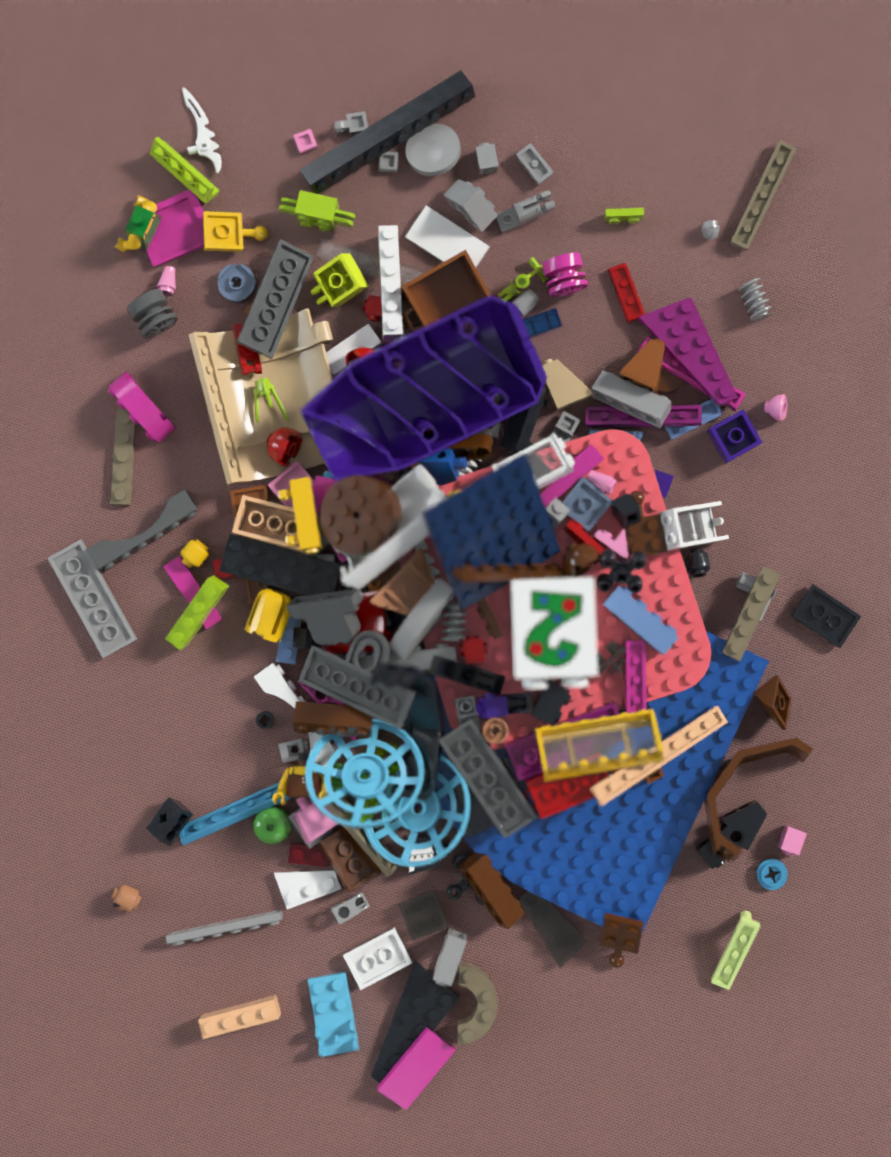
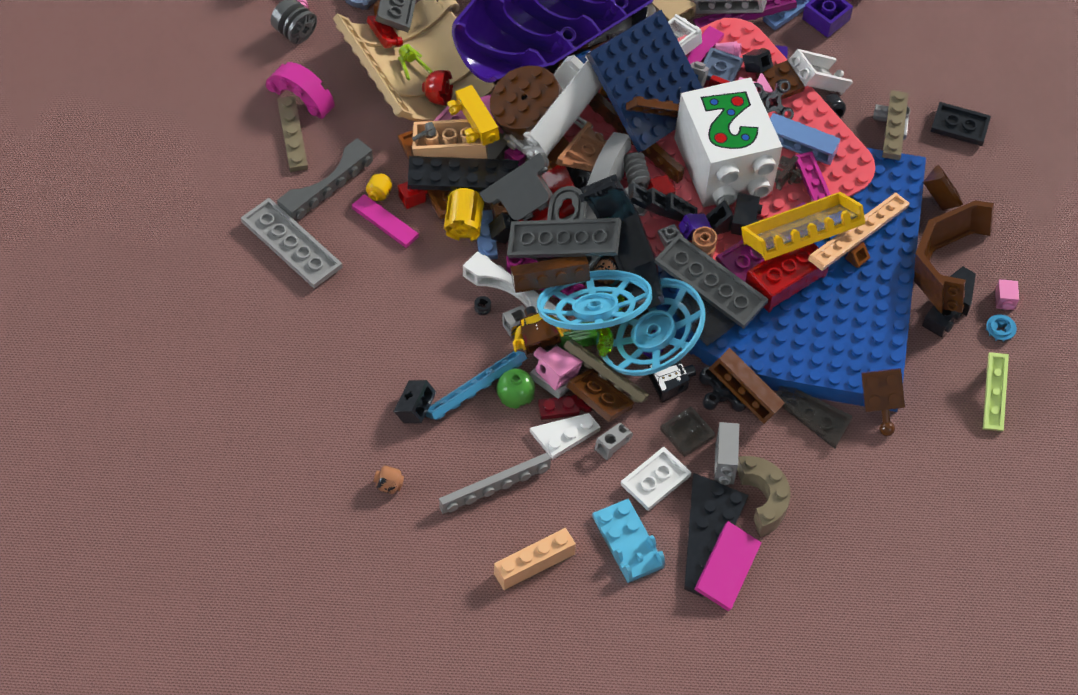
camera: 20 degrees left, 30 degrees down
lime brick [165,575,230,650] -> none
none -> dark grey hand [412,122,436,142]

